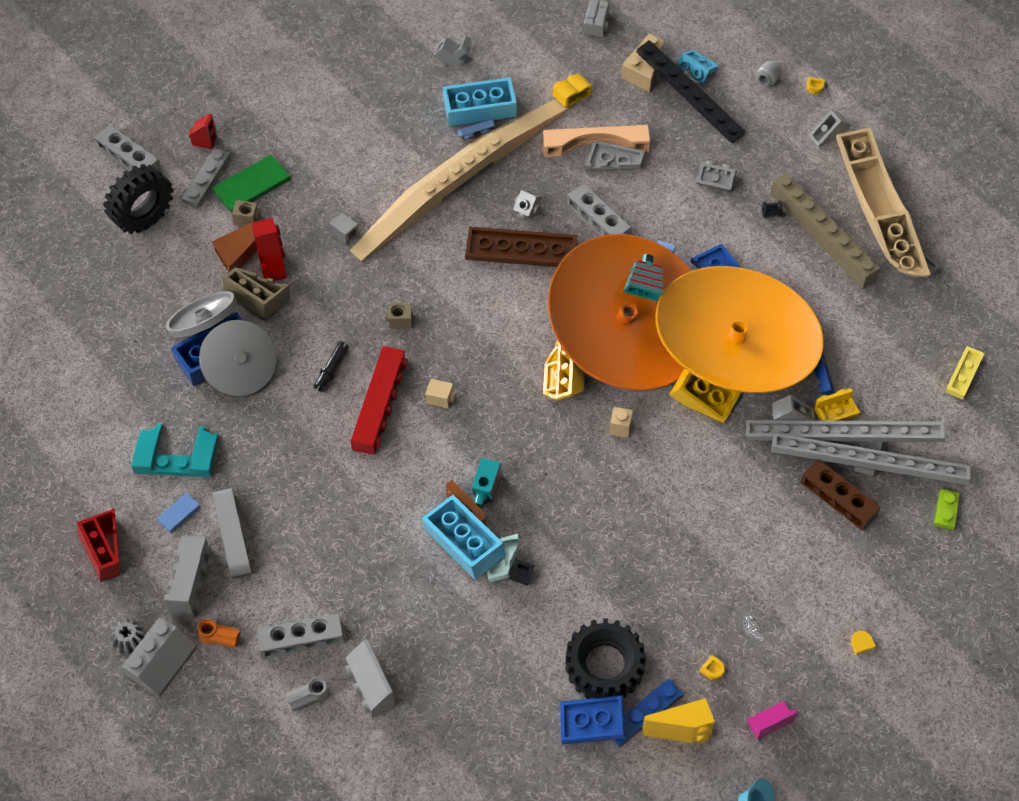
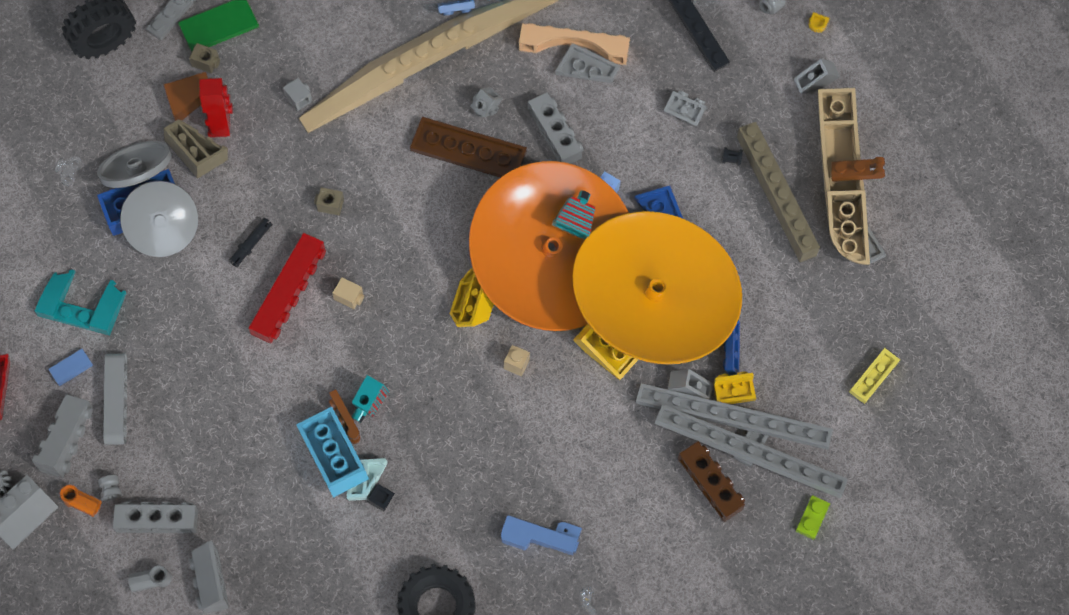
camera: 10 degrees right, 10 degrees up
none -> light grey wheel [98,475,122,501]
none -> medium blue piece [501,516,582,555]
none -> dark orange plate [831,157,885,181]

